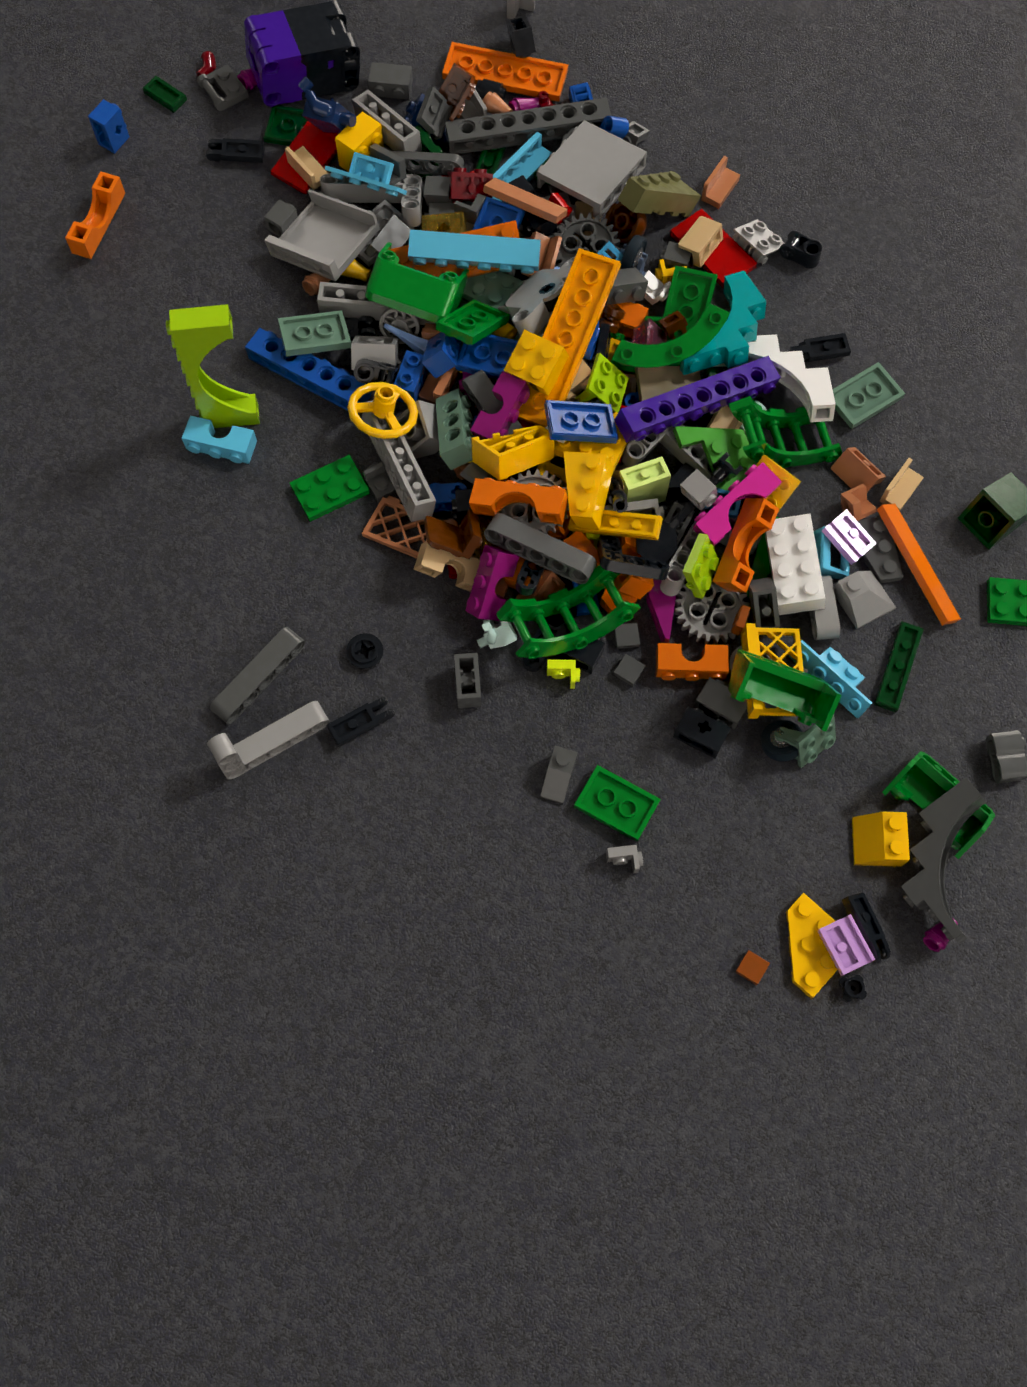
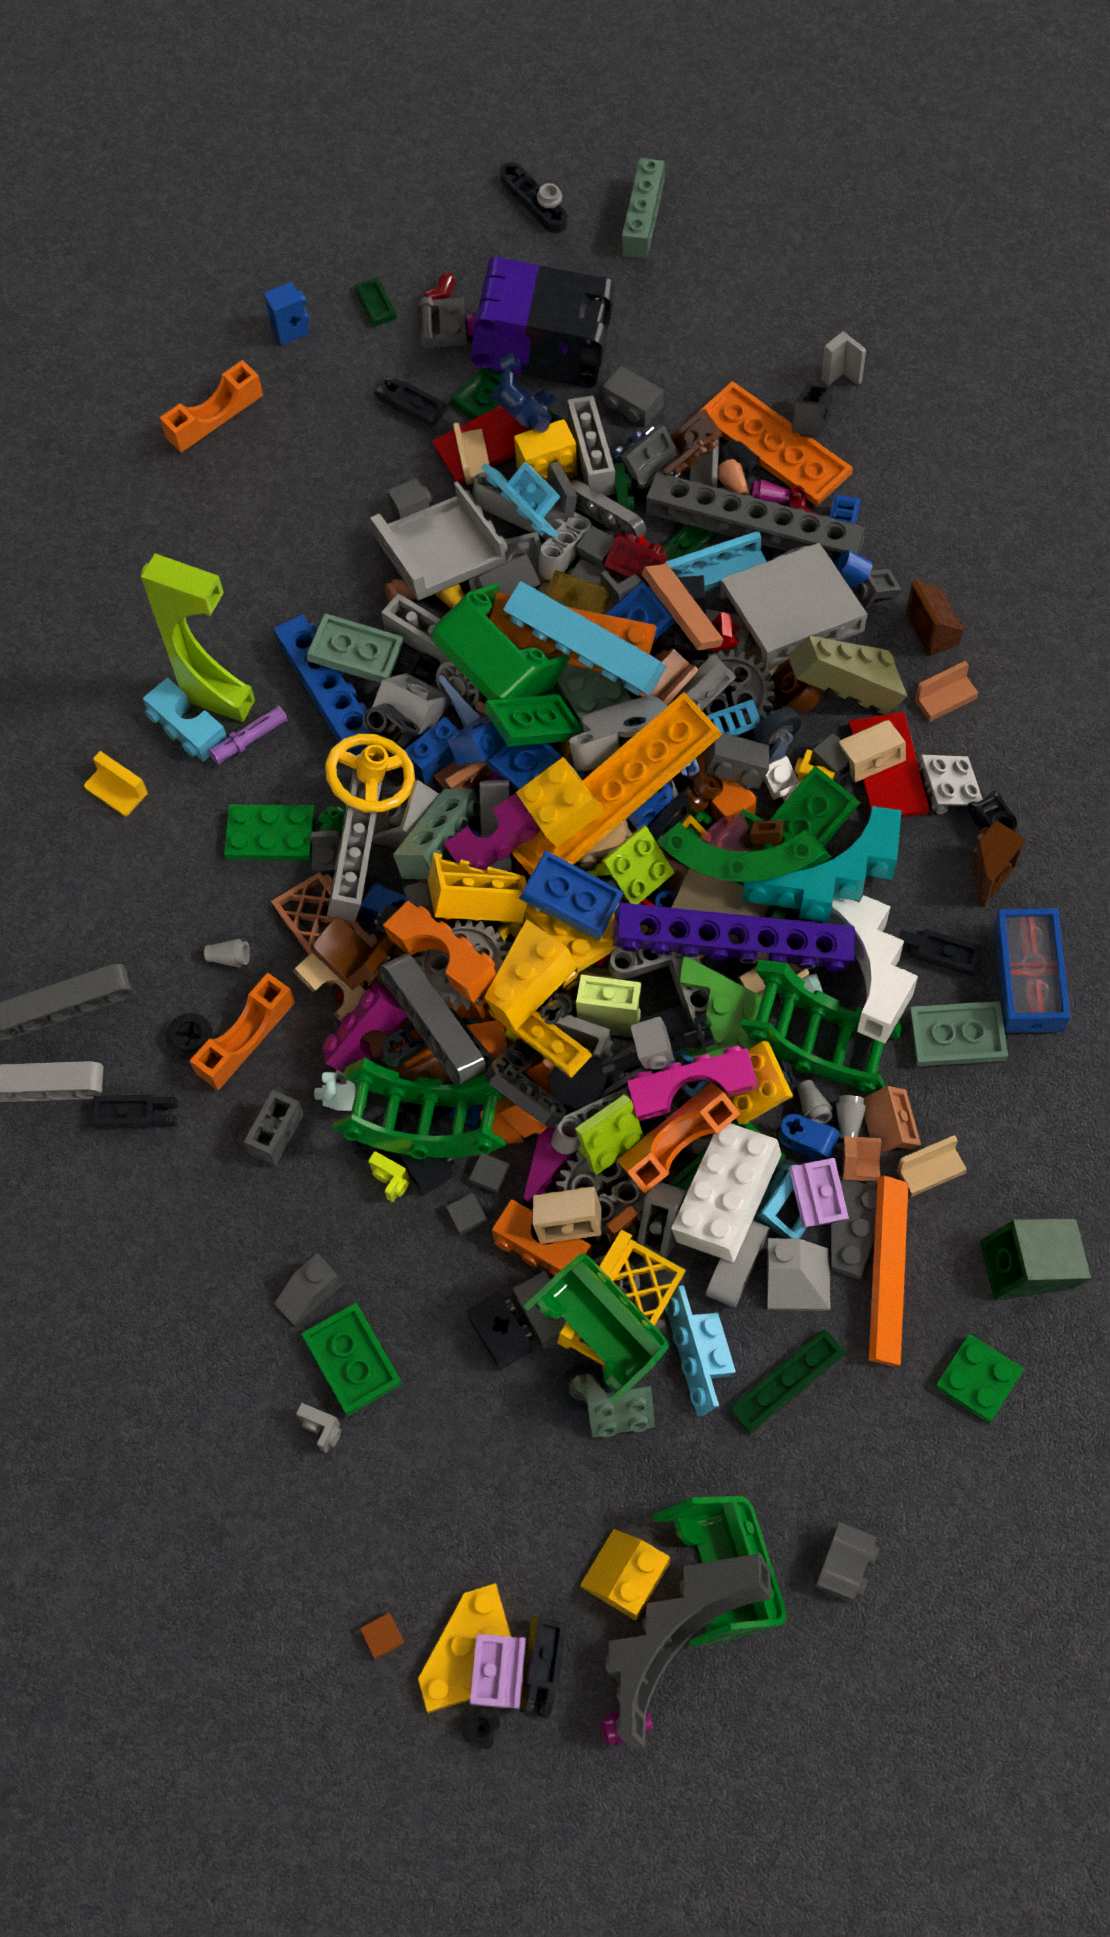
camera: 35 degrees right, 5 degrees down
none -> yellow panel [84,751,148,817]
none -> orange arch [190,973,295,1091]
none -> light grey cone [204,939,250,968]
none -> medium lavender pin [208,706,288,765]
none -> green plant [318,805,346,837]
none -> tan brick [533,1187,601,1244]
none -> light grey panel [676,654,736,711]
none -> blue piece [778,1114,840,1161]
none -> light grey cone [796,1080,832,1124]
none -> light grey cone [836,1095,866,1141]
none -> reddish brown slope [906,580,964,656]
none -> reddish brown slope [972,820,1026,907]
none -> brick [994,908,1070,1033]

